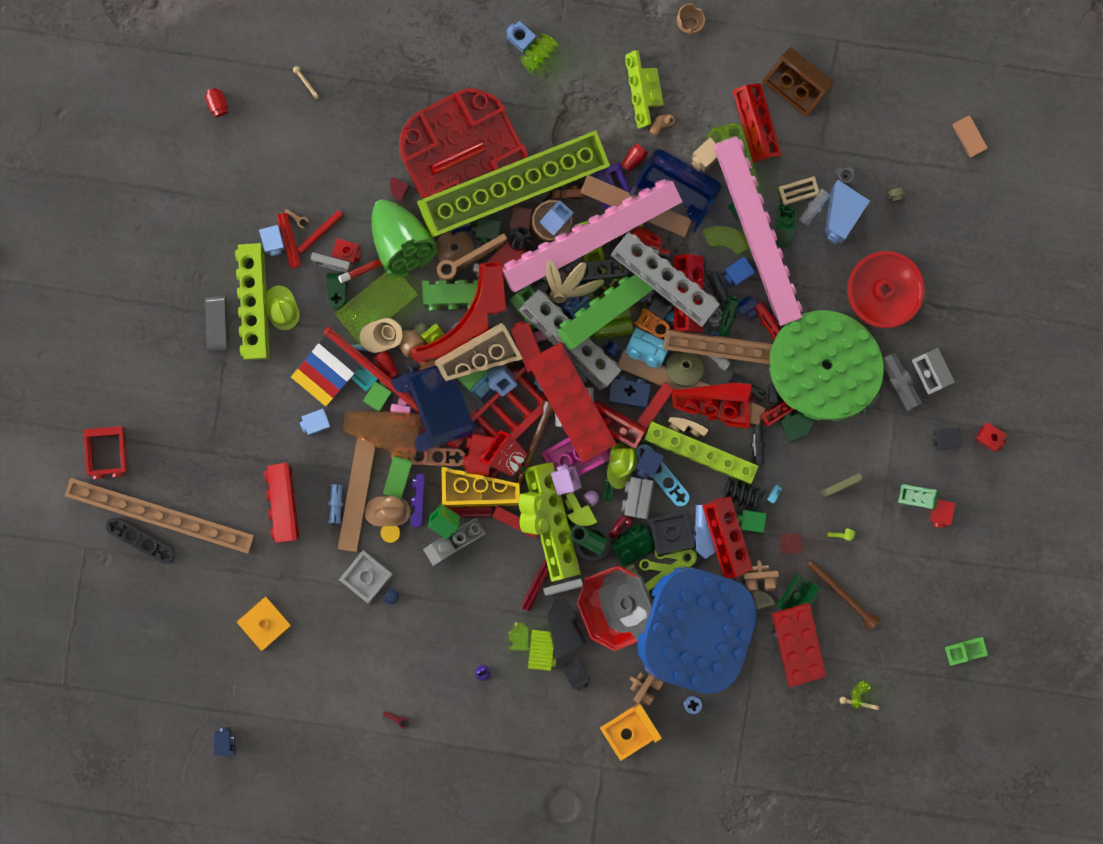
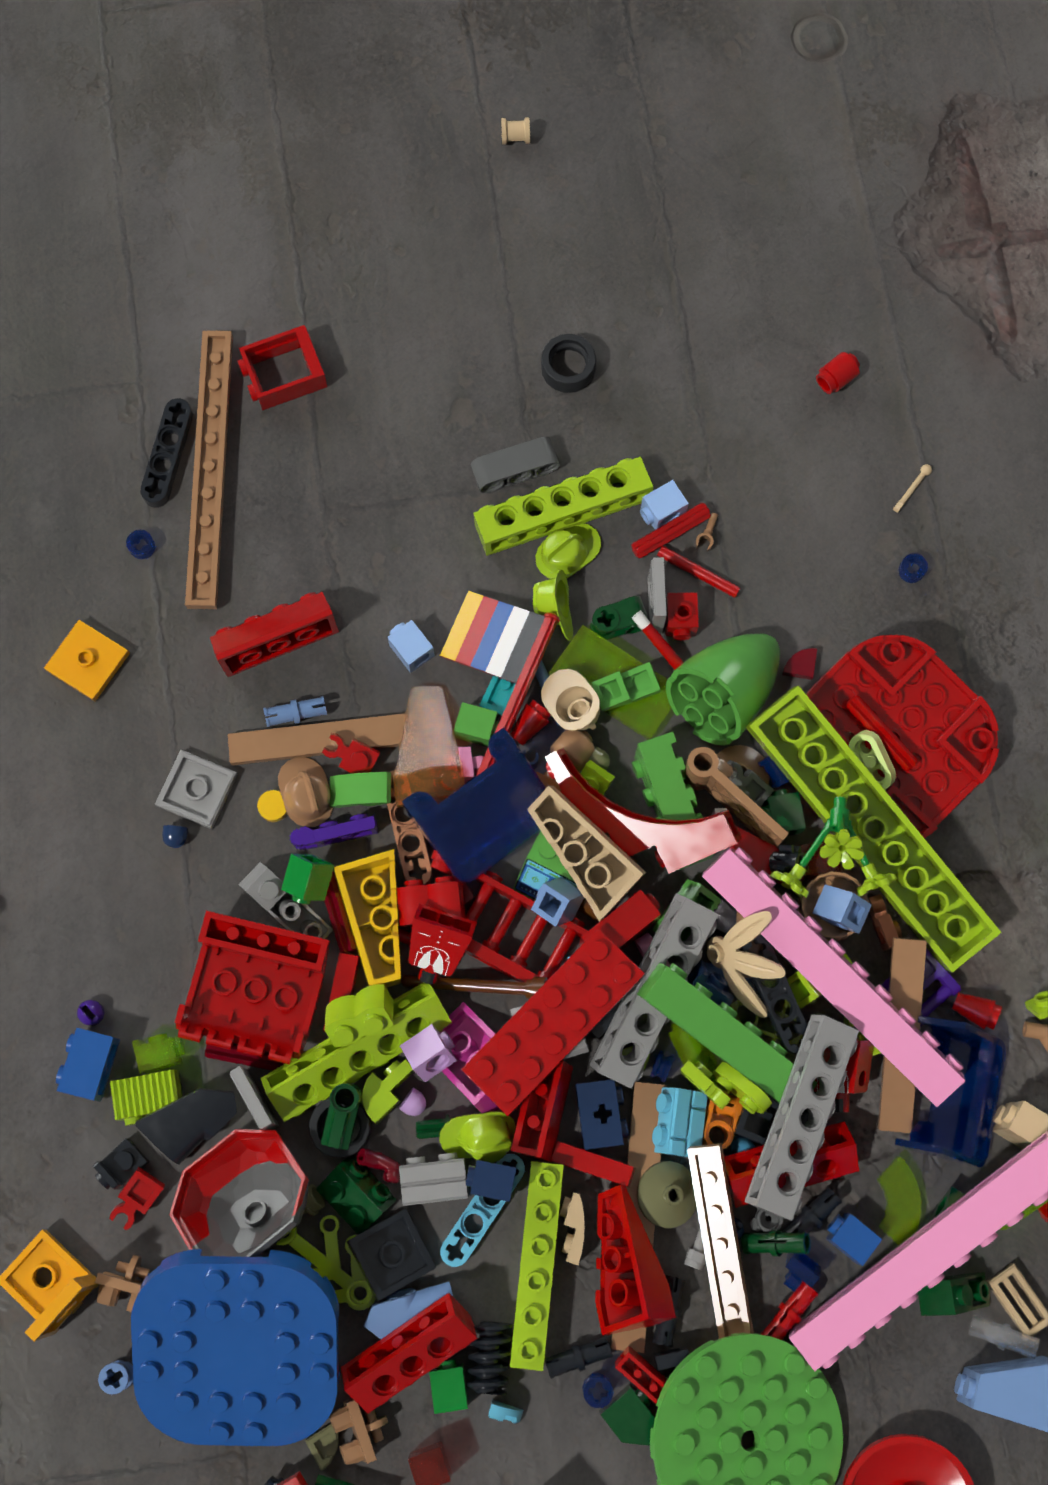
camera: 80 degrees right, 10 degrees down
none -> blue brick [56,1027,120,1102]
none -> red plate [109,1167,165,1230]
none -> clear blue bush [126,529,156,560]
none -> red slope [174,910,330,1065]
none -> red plate [322,733,380,774]
none -> lime piece [533,570,573,641]
none -> black tyre [541,334,596,393]
none -> clear blue bush [582,1373,613,1408]
none -> bright green slope [591,662,662,711]
none -> lime plate [680,1060,731,1110]
none -> lime plate [713,1062,772,1114]
none -> dark grey plate [727,760,774,807]
none -> lime plant [770,797,898,898]
none -> yellowish green plate [849,730,896,790]
none -> clear blue bush [898,553,928,583]

